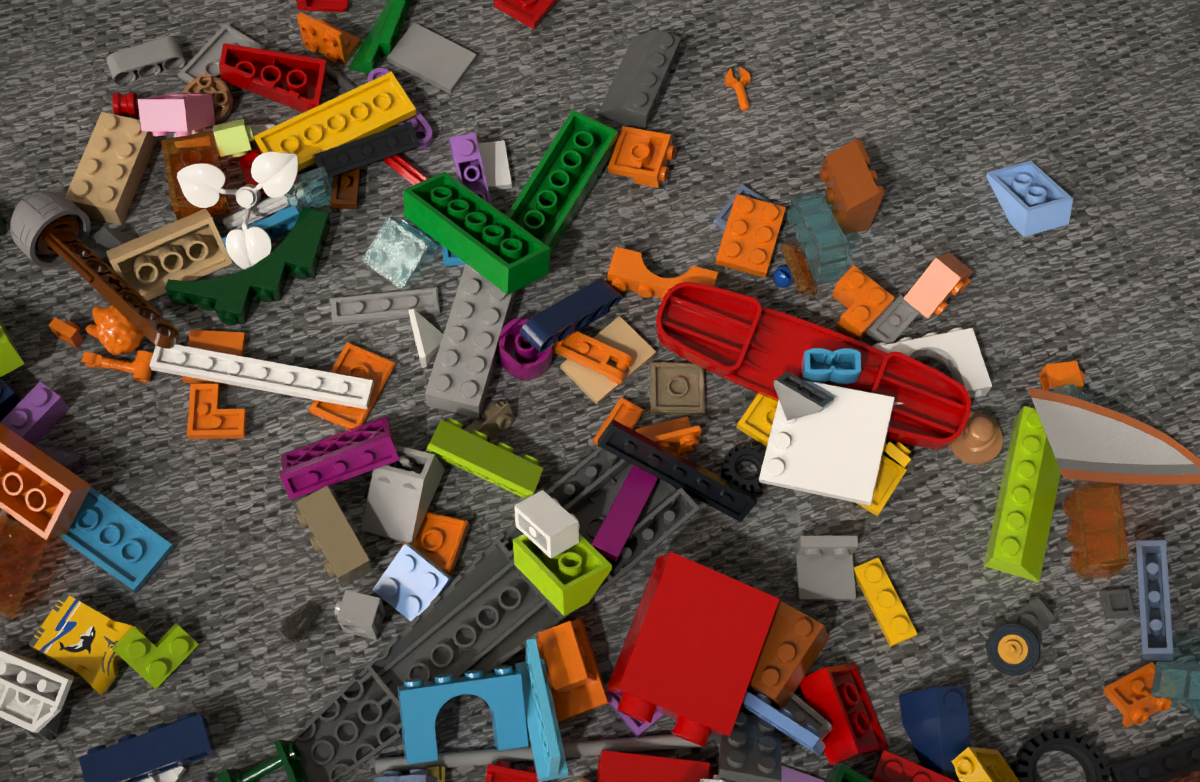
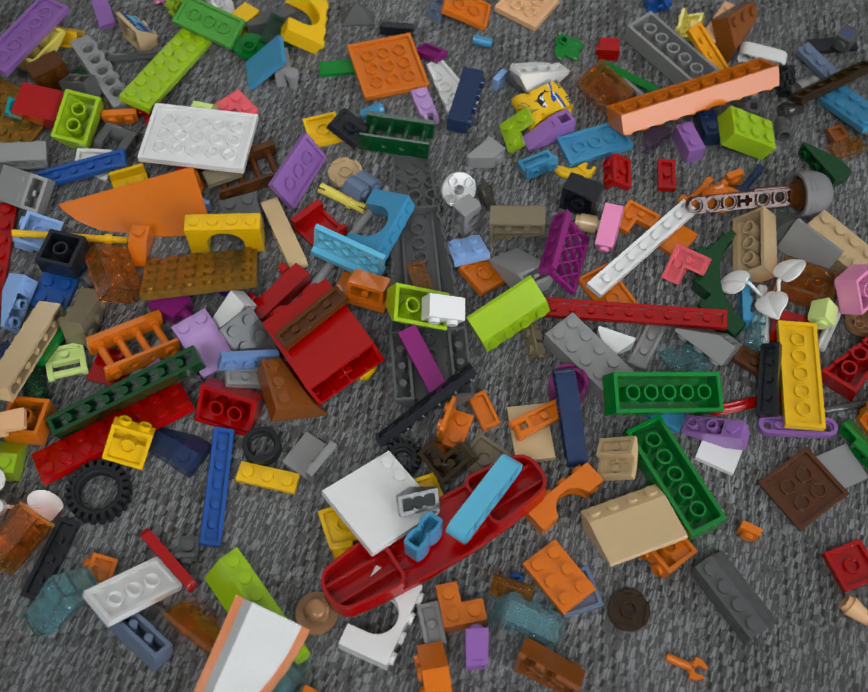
camera: 130 degrees right, 5 degrees down
black wheel [986,623,1041,676] -> none
none -> white plate [82,556,183,627]
none -> red beam [139,527,199,594]
none -> blue plate [198,426,234,548]
none -> black tyre [242,426,282,466]
none -> reddish brown plate [274,285,349,351]
none -> clear orange tile [406,260,434,290]
none -> dark brown brick [417,440,479,485]
none -> white plate [441,172,476,207]
none -> medium azure beam [446,454,523,544]
none -> medium lavender slope [463,624,489,671]
none -> light grey slope [466,137,506,168]
none -> light blue tile [492,69,507,92]
none -> dark azure bracket [517,149,559,180]
none -> medium lavender slope [523,109,576,153]
none -> red plate [544,297,727,330]
none -> yellow piece [553,162,597,179]
none -> black brick [559,172,605,215]
none -> tan brick [575,213,601,234]
none -> tan slope [580,484,688,567]
none -> bright pink brick [595,203,624,253]
none -> tan slope [596,436,638,481]
none -> red bracket [603,153,632,191]
none -> dark brown tile [607,588,650,632]
none -> red plate [657,159,676,192]
none -> coral plate [661,244,712,285]
none -> light grey slope [674,327,742,366]
none -> dark blue brick [734,164,765,203]
none -> orange plate [735,520,763,542]
none -> reddish brown plate [758,446,850,532]
none -> light grey tile [777,218,844,281]

